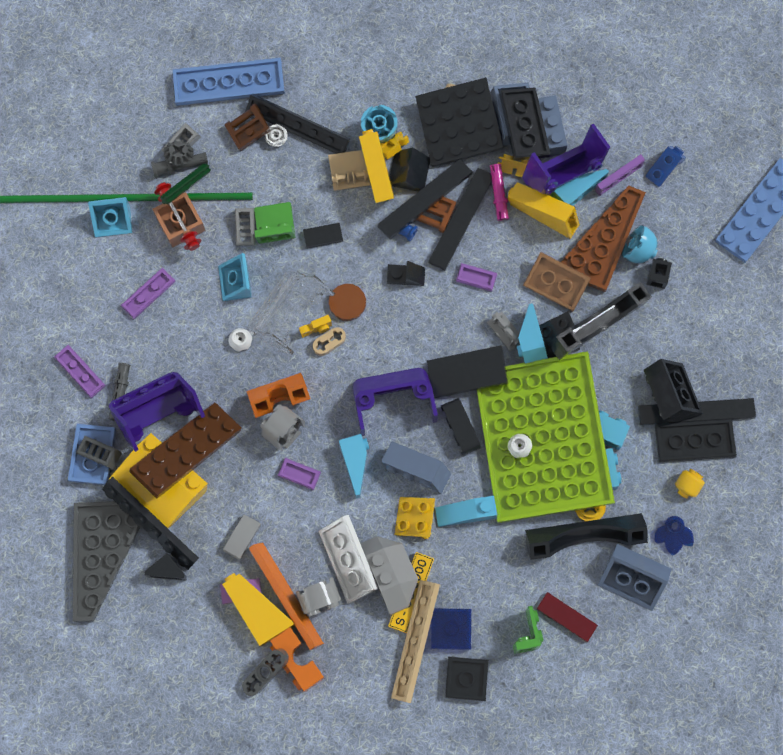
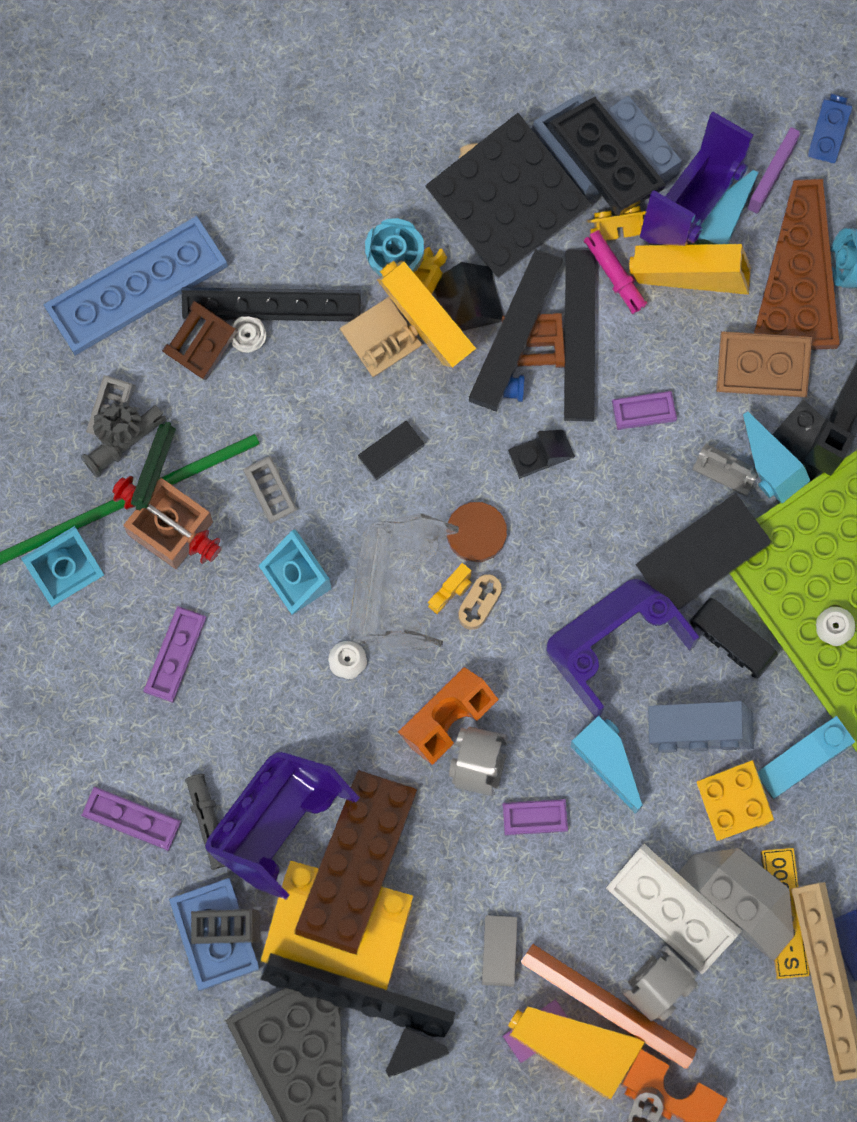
camera: 25 degrees left, 0 degrees up
bright green bracket [254,202,296,244] -> none

